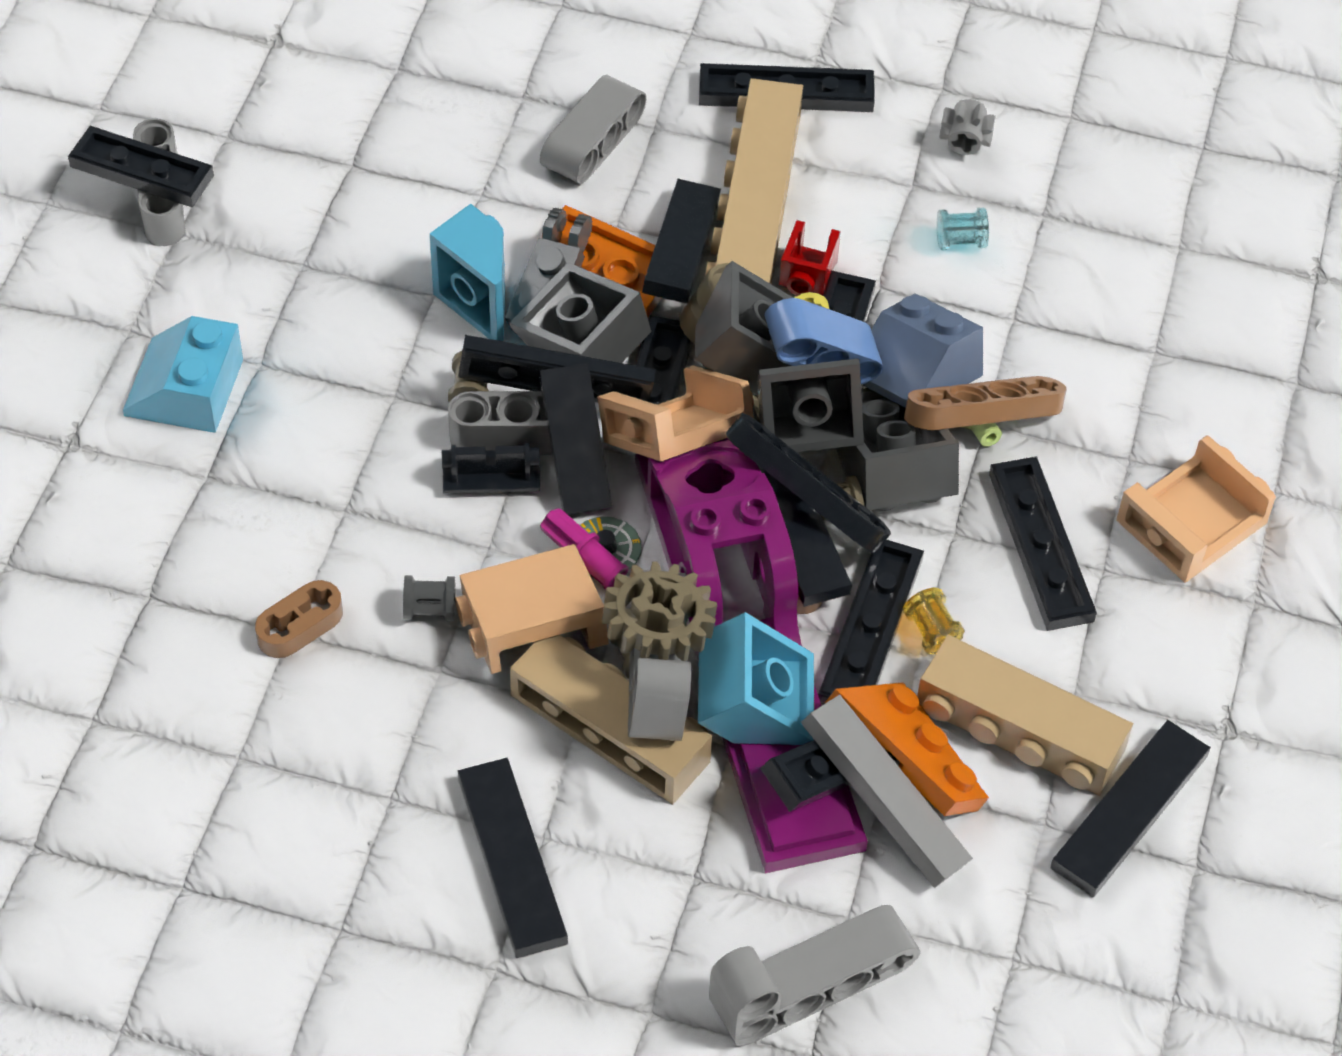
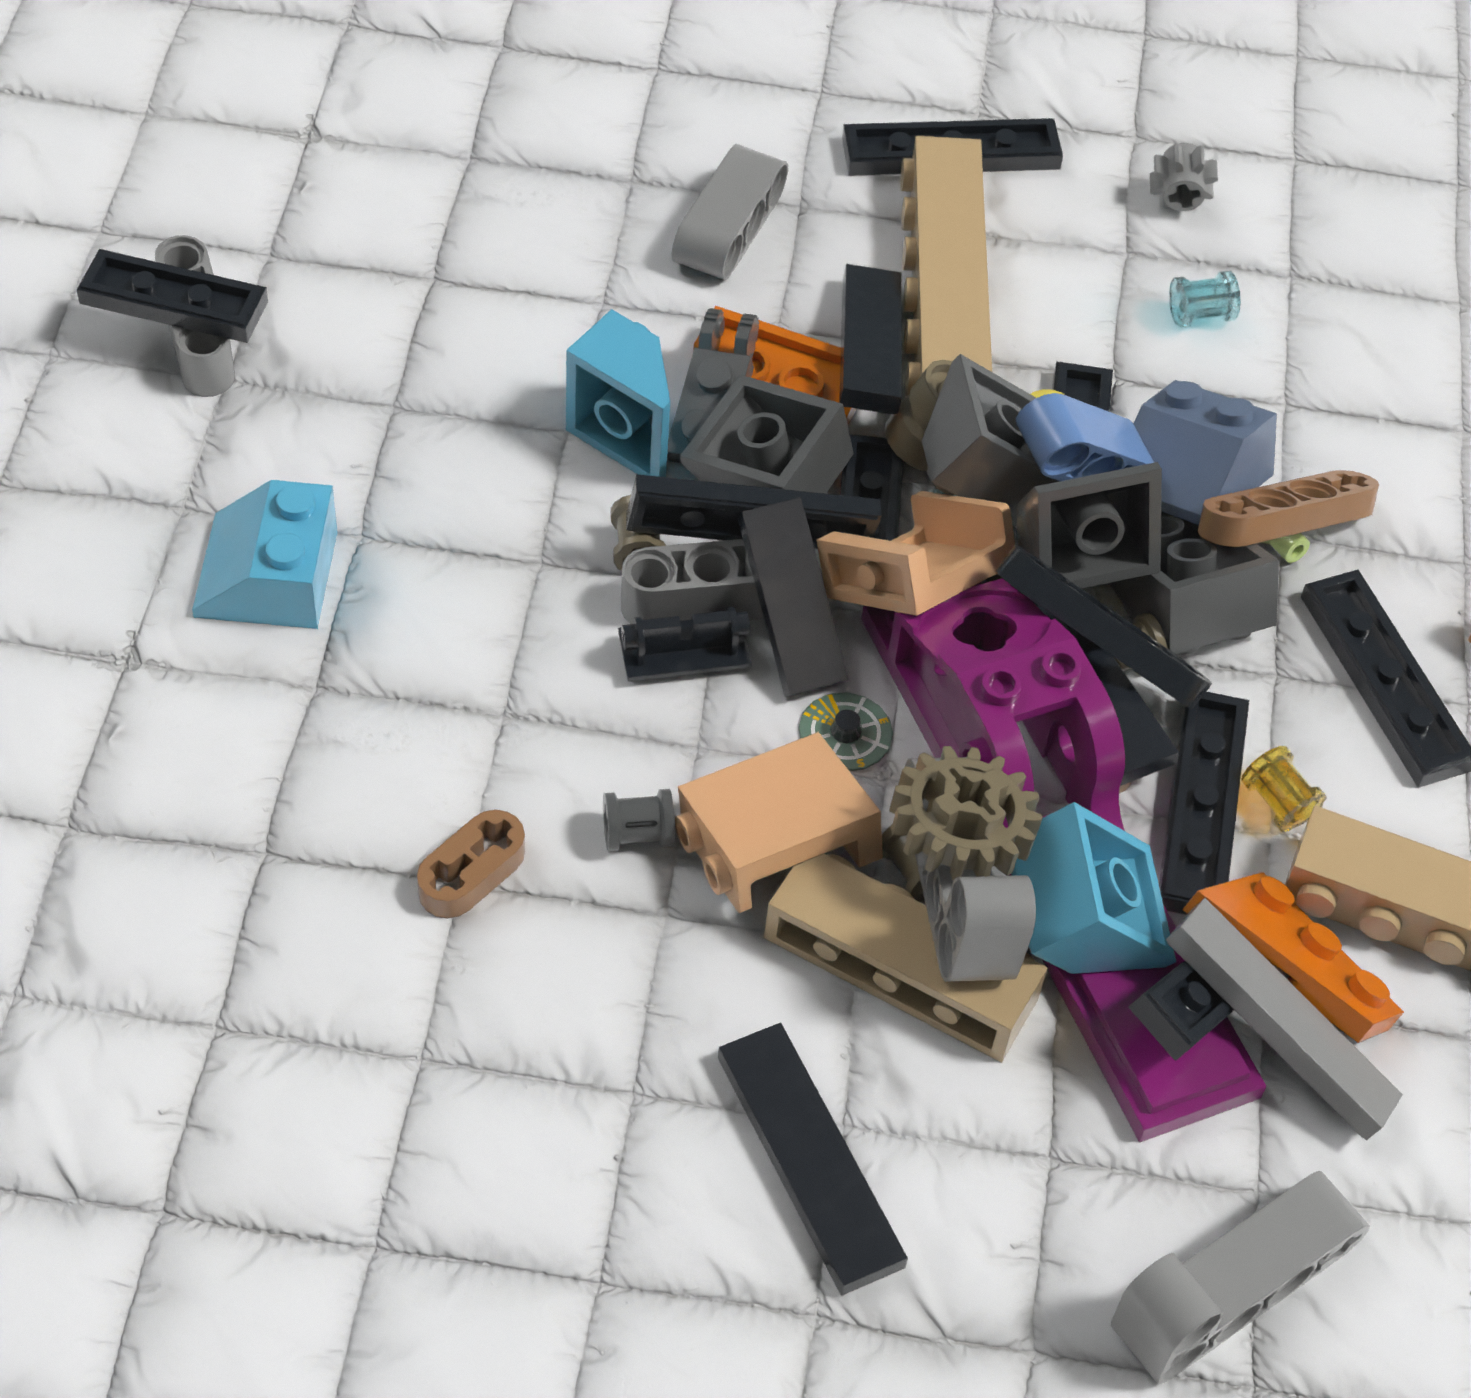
camera: 10 degrees left, 0 degrees up
dark pink axle [540,508,629,590] -> none
red window [779,220,841,296] -> none

